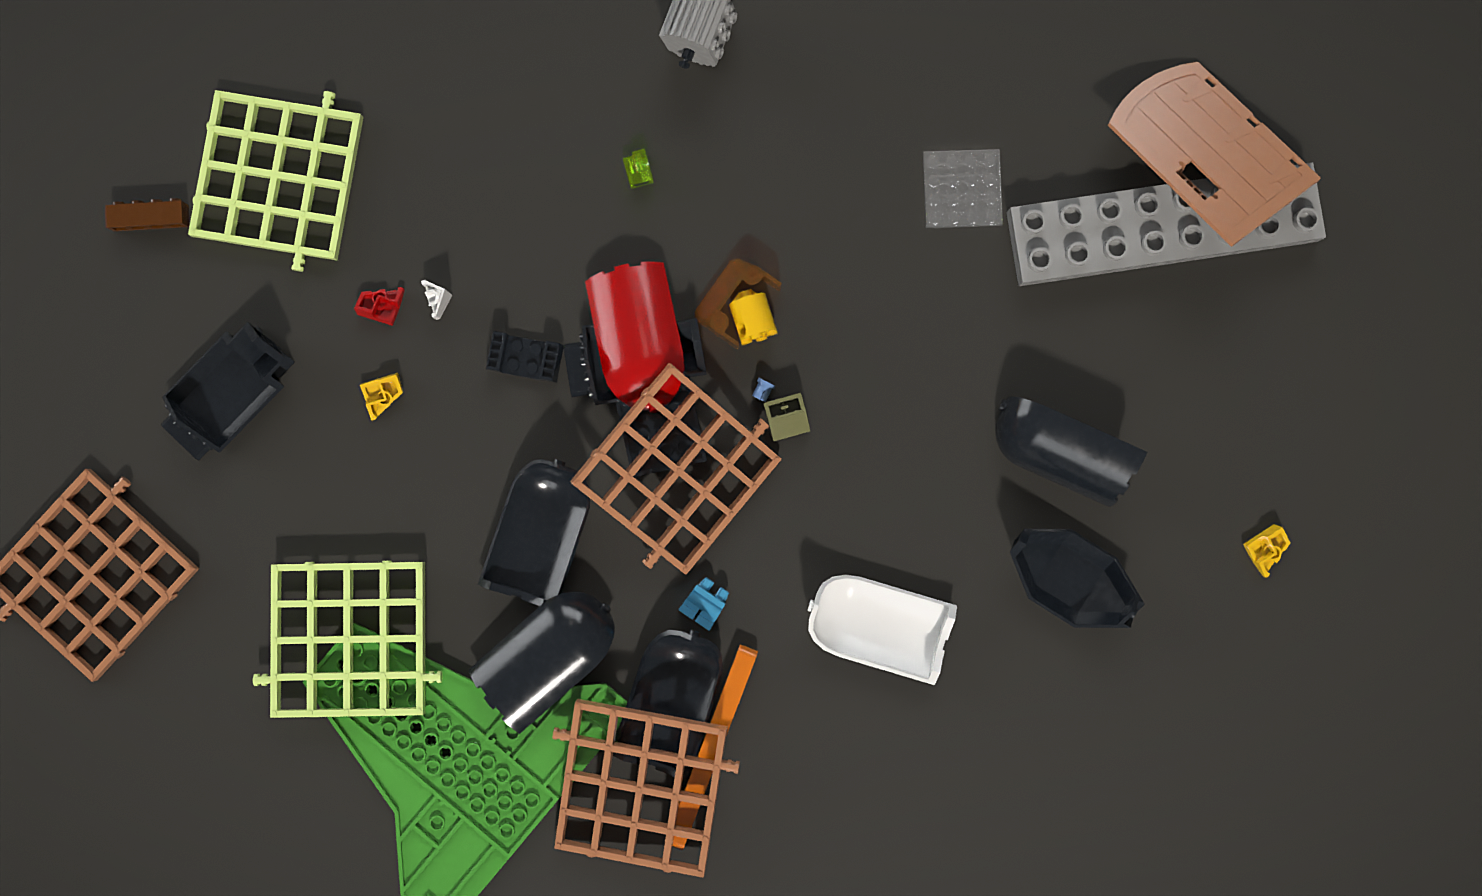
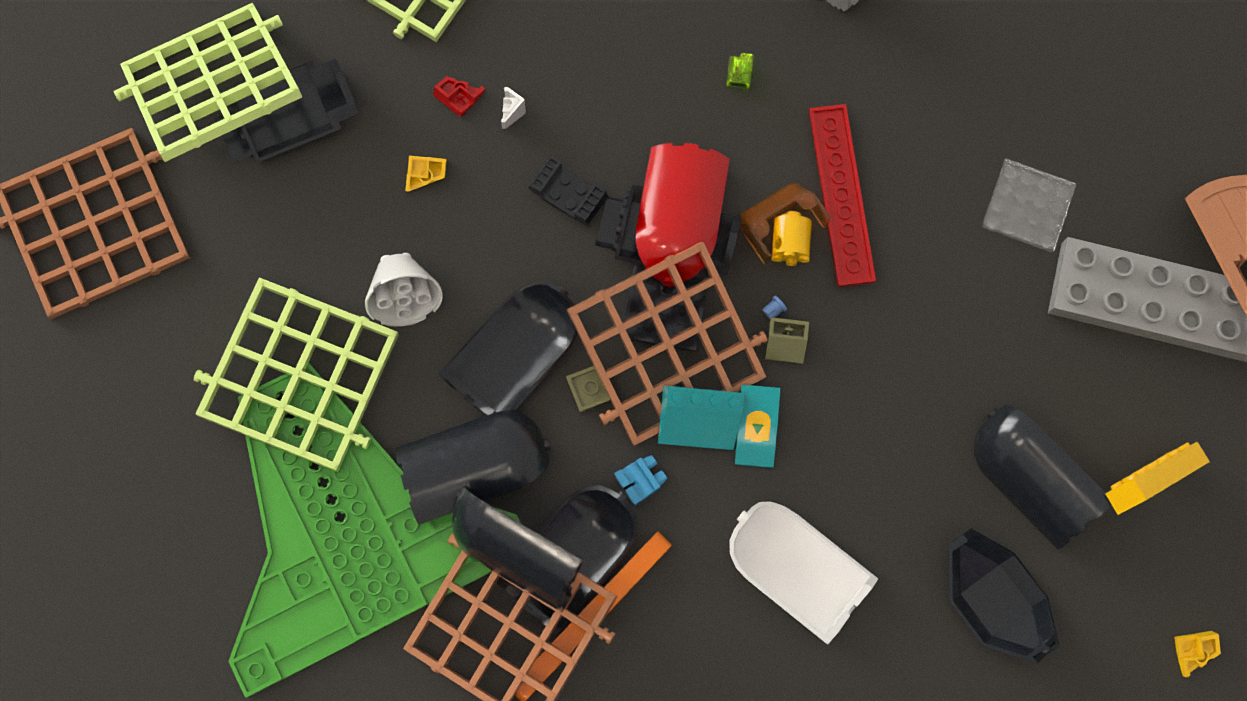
camera: 15 degrees right, 10 degrees down
none -> yellowish green piece [114,3,302,162]
none -> white cone [365,253,443,327]
none -> black panel [452,486,585,612]
none -> olive plate [566,366,611,413]
none -> teal slope [658,385,744,450]
none -> teal slope [735,385,780,468]
none -> red plate [809,104,876,287]
none -> yellow brick [1106,442,1210,515]

